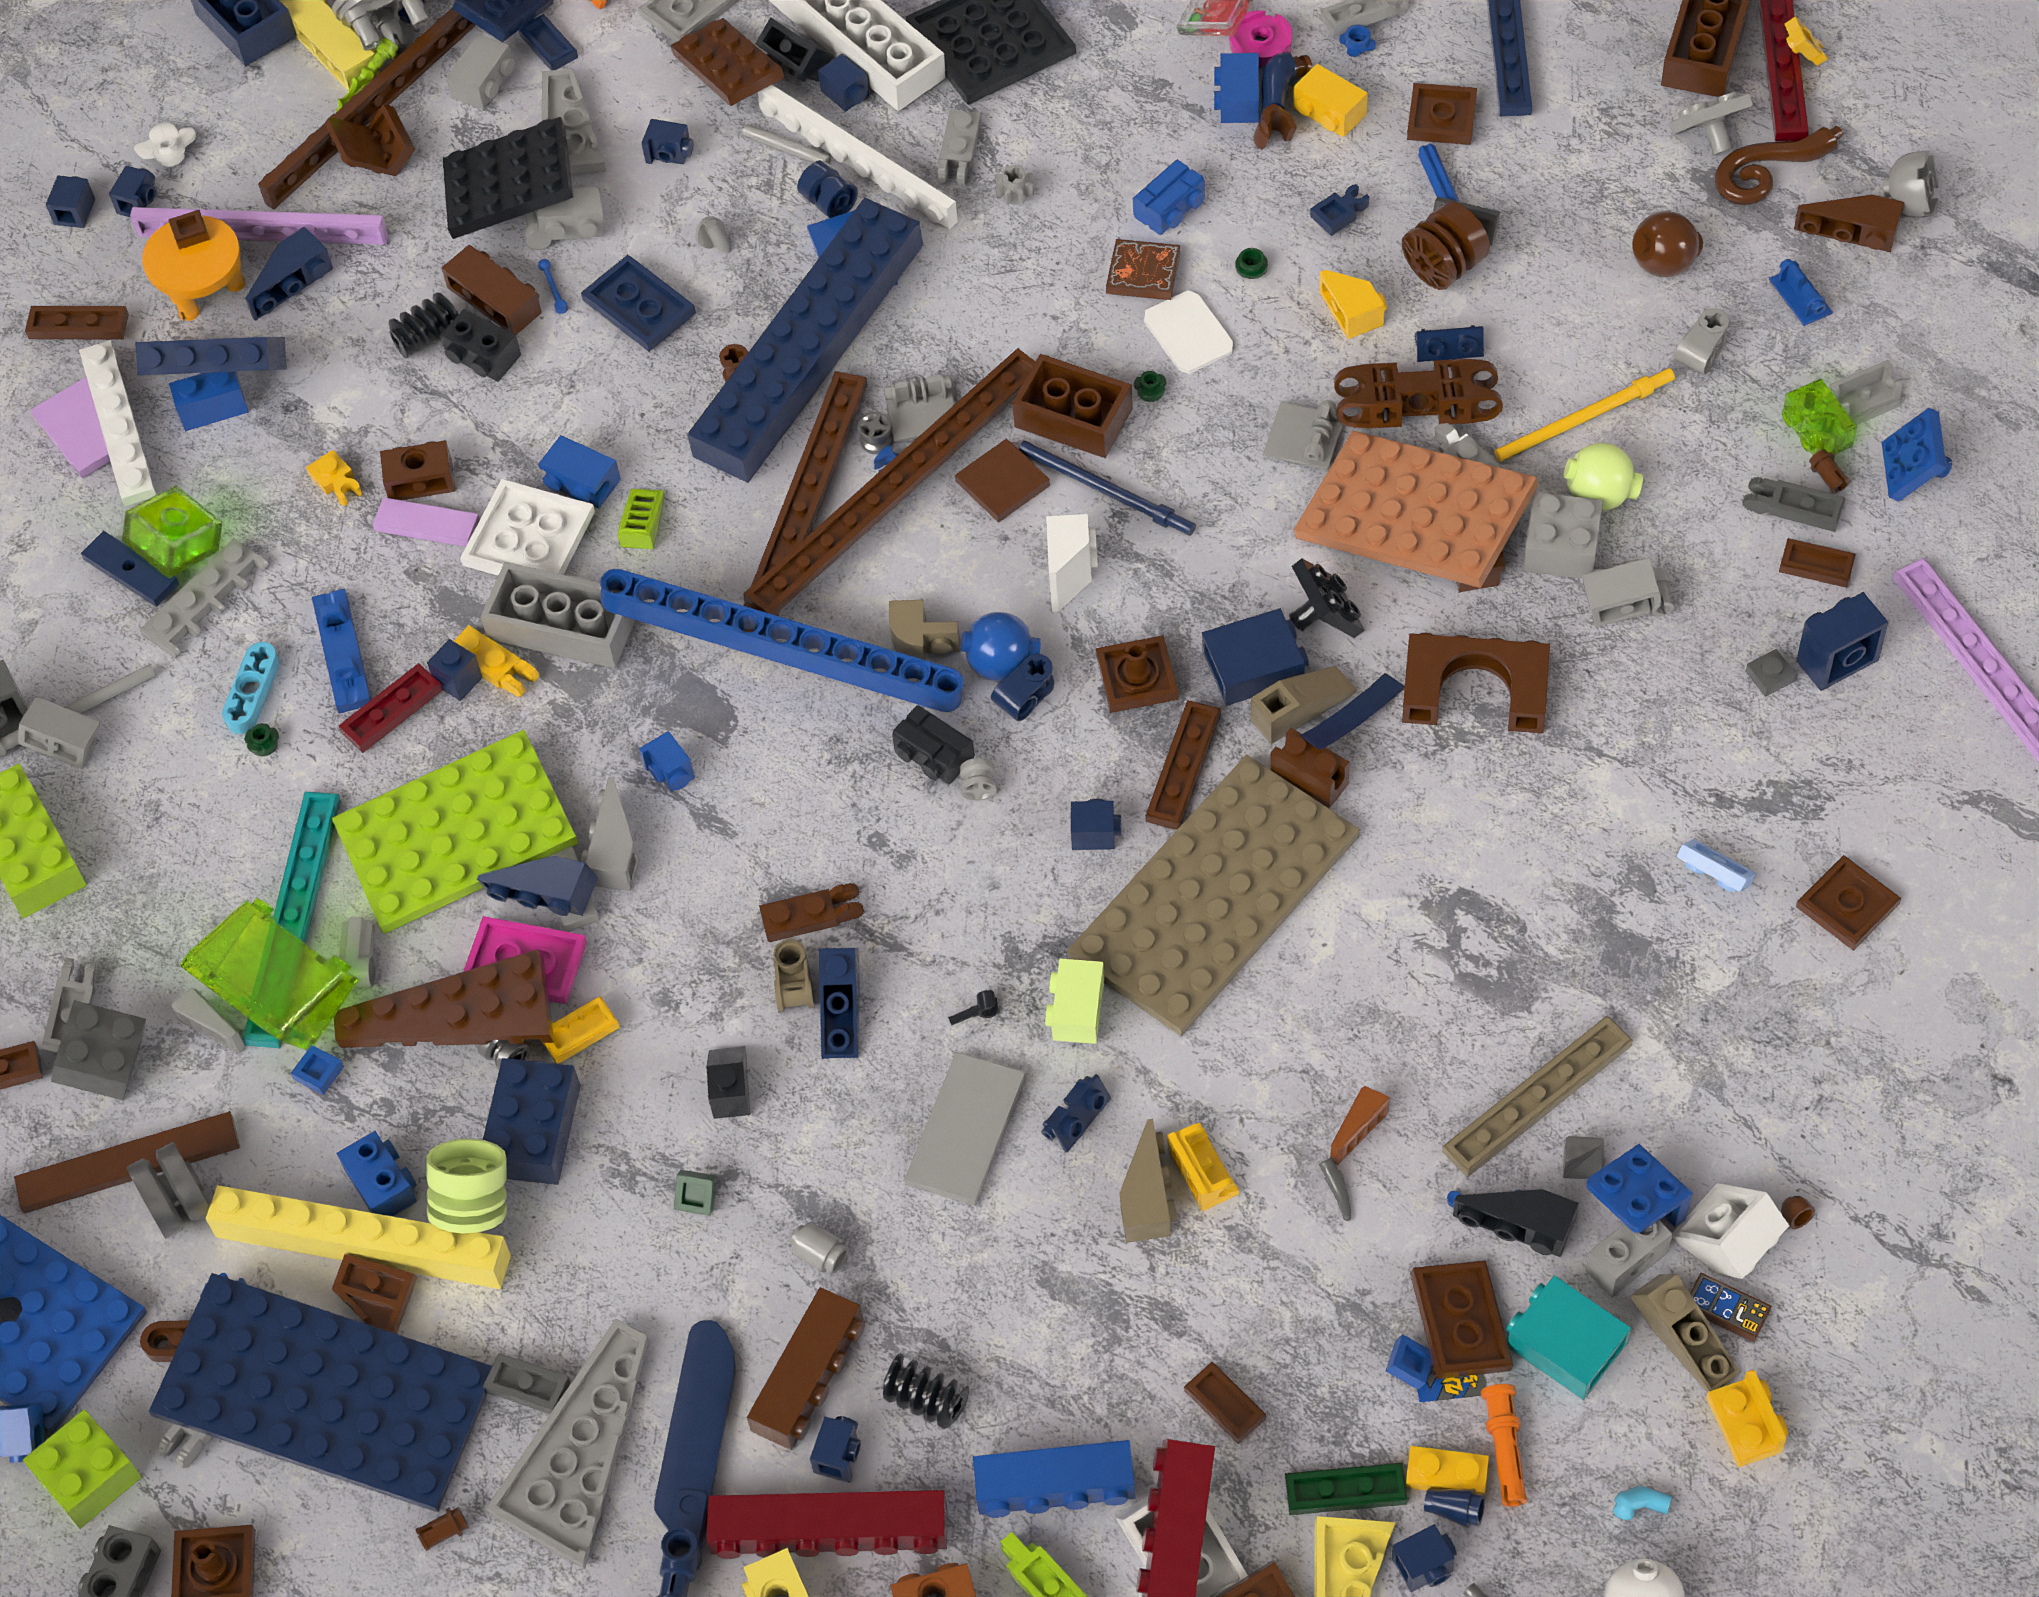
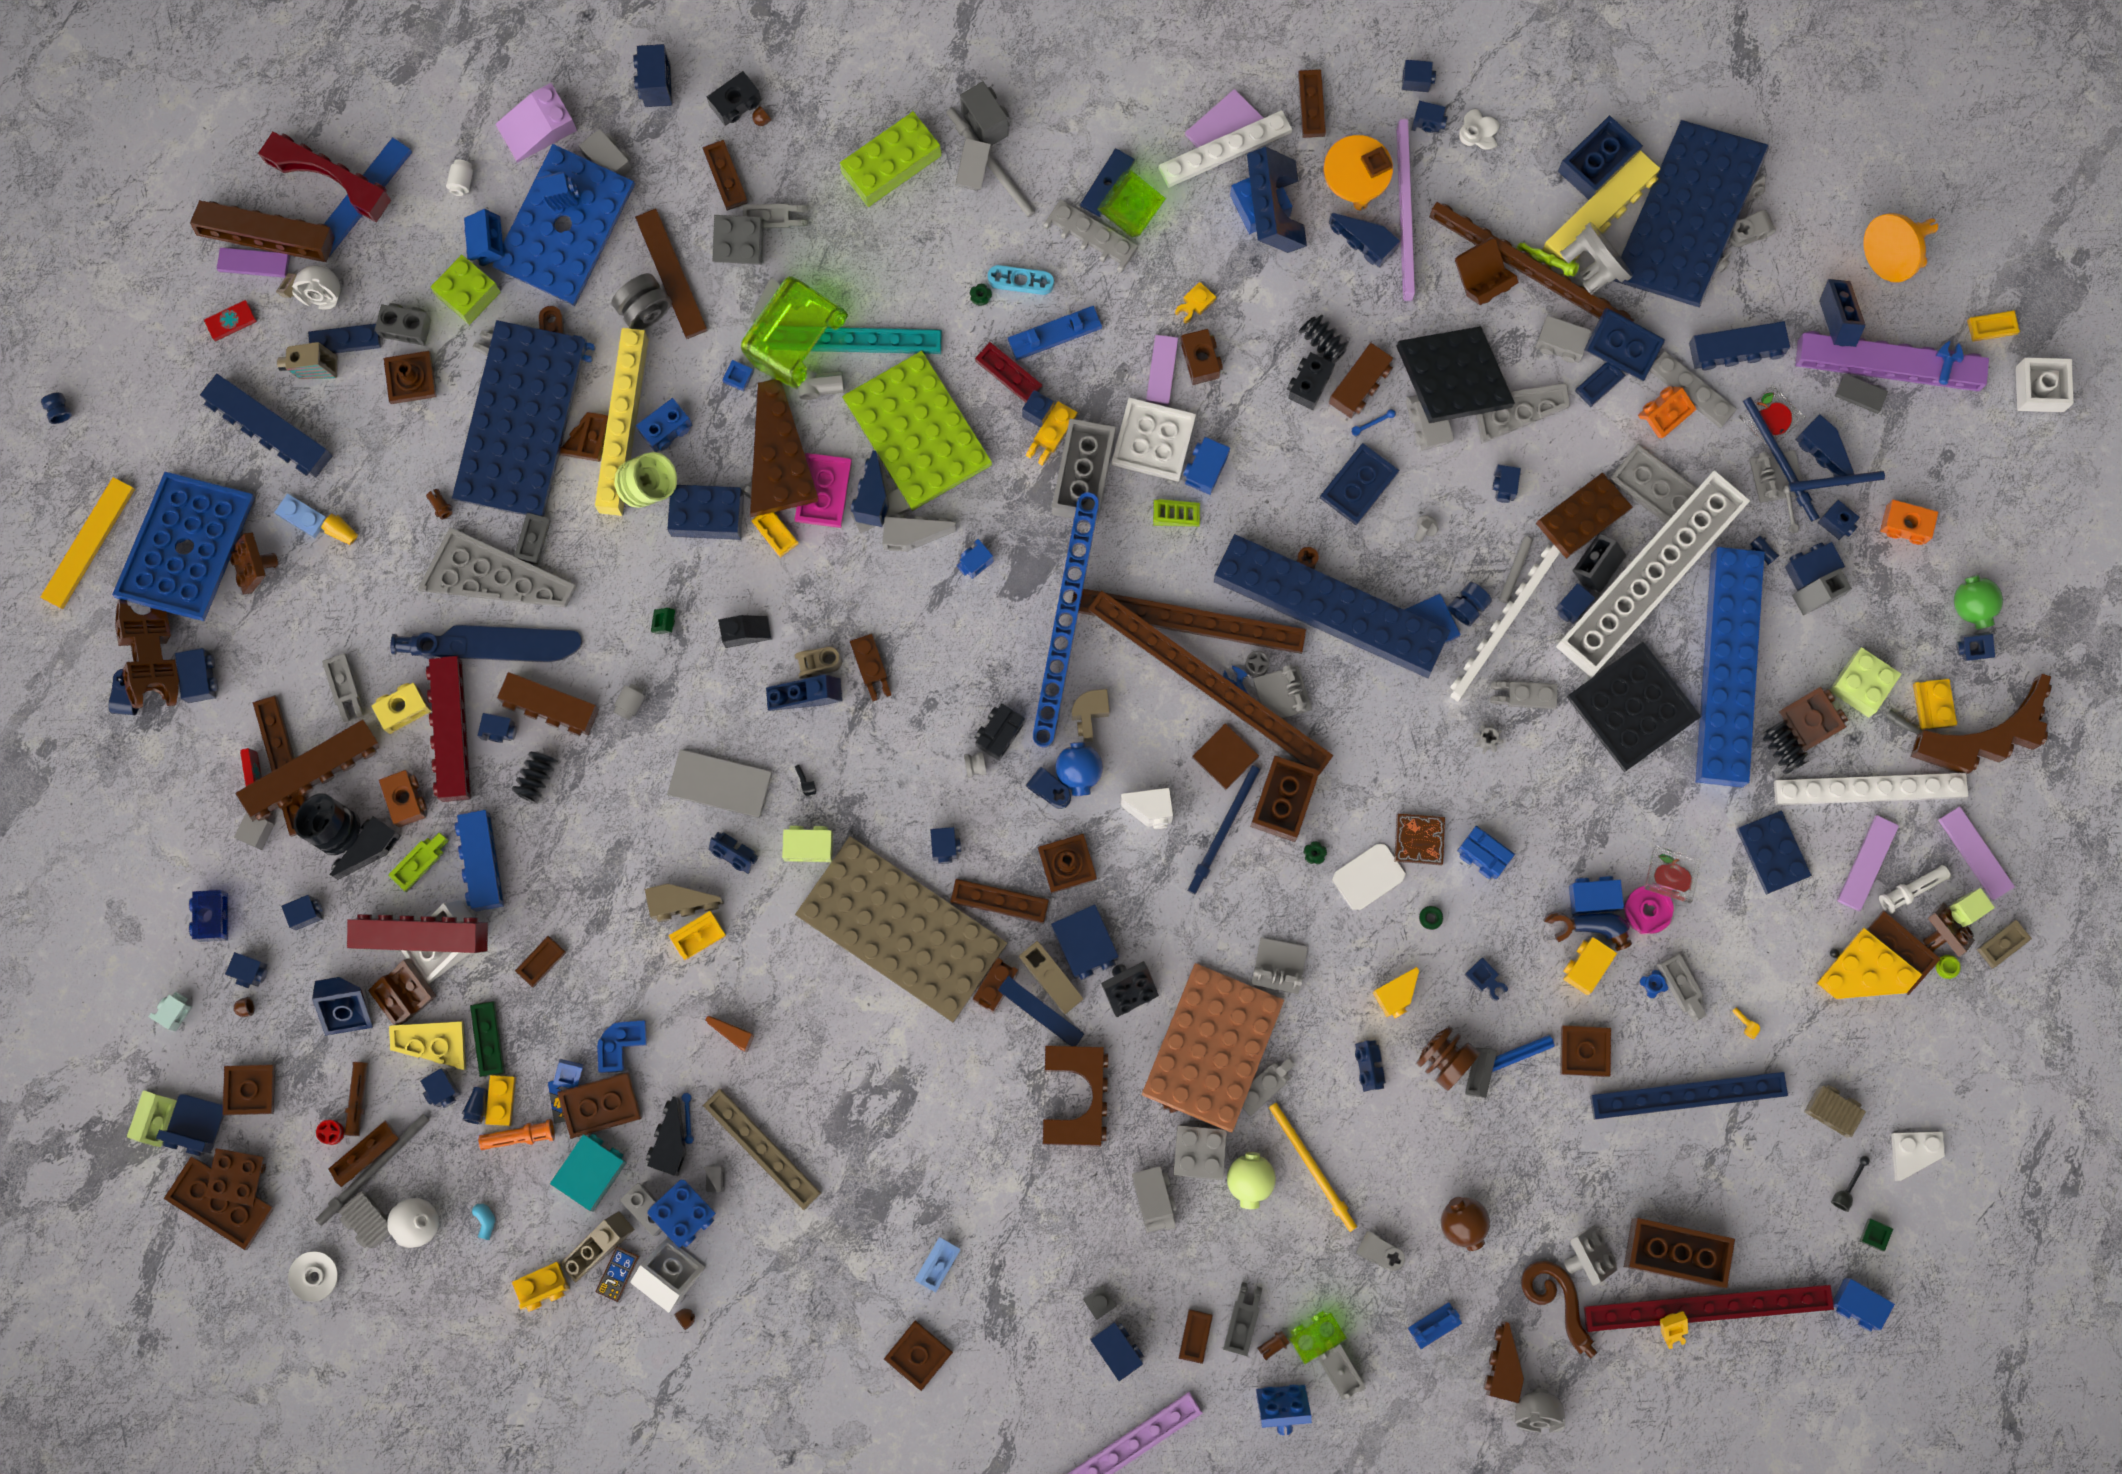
camera: 80 degrees right, 20 degrees up
dark grey helmet [1319,1157,1351,1221] -> none
reddish brown piece [1334,359,1503,429] -> none
none -> blue plate [597,1020,647,1073]

